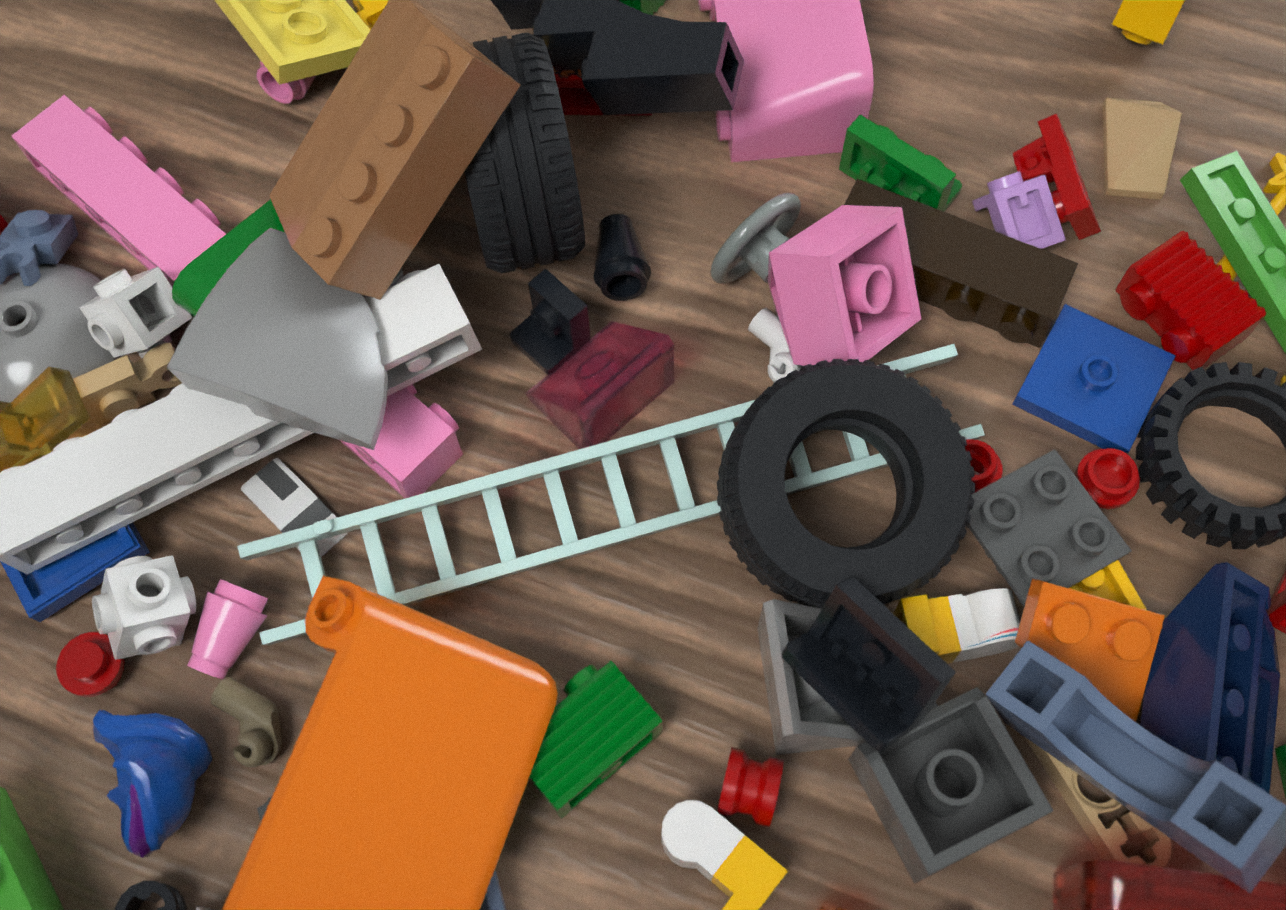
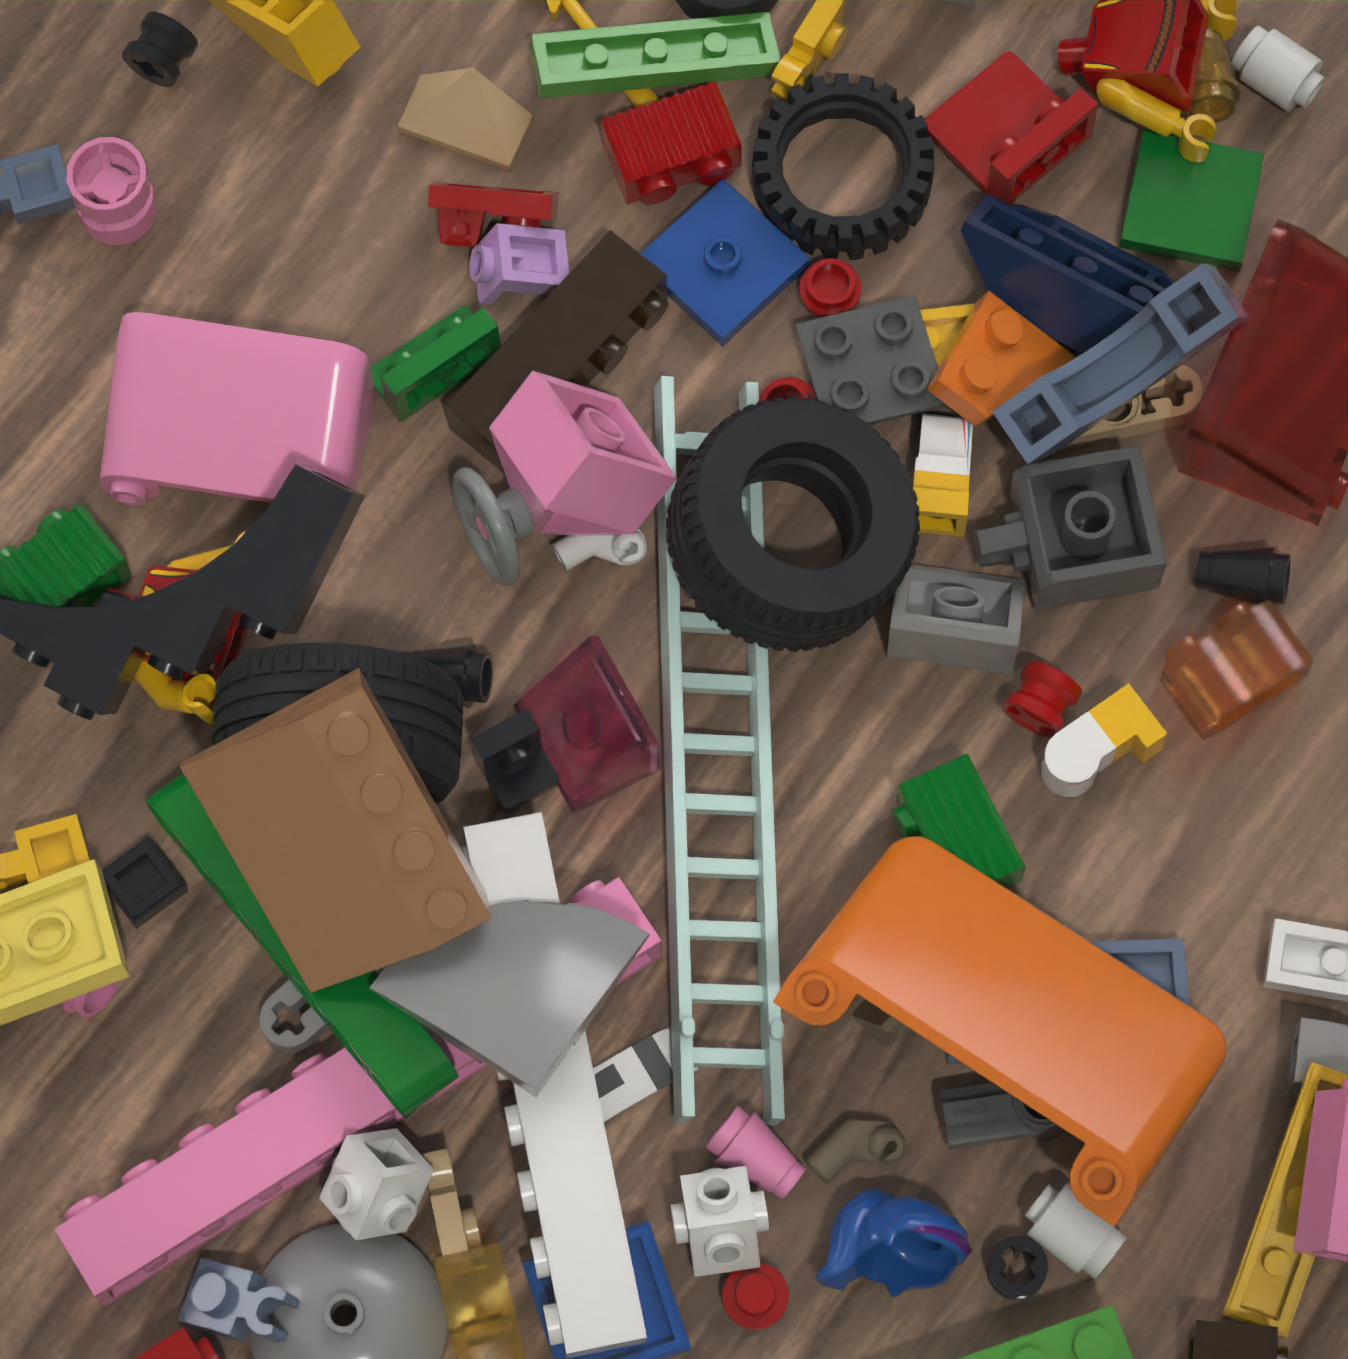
camera: 75 degrees left, 5 degrees up
black bracket [781,576,956,752] -> none

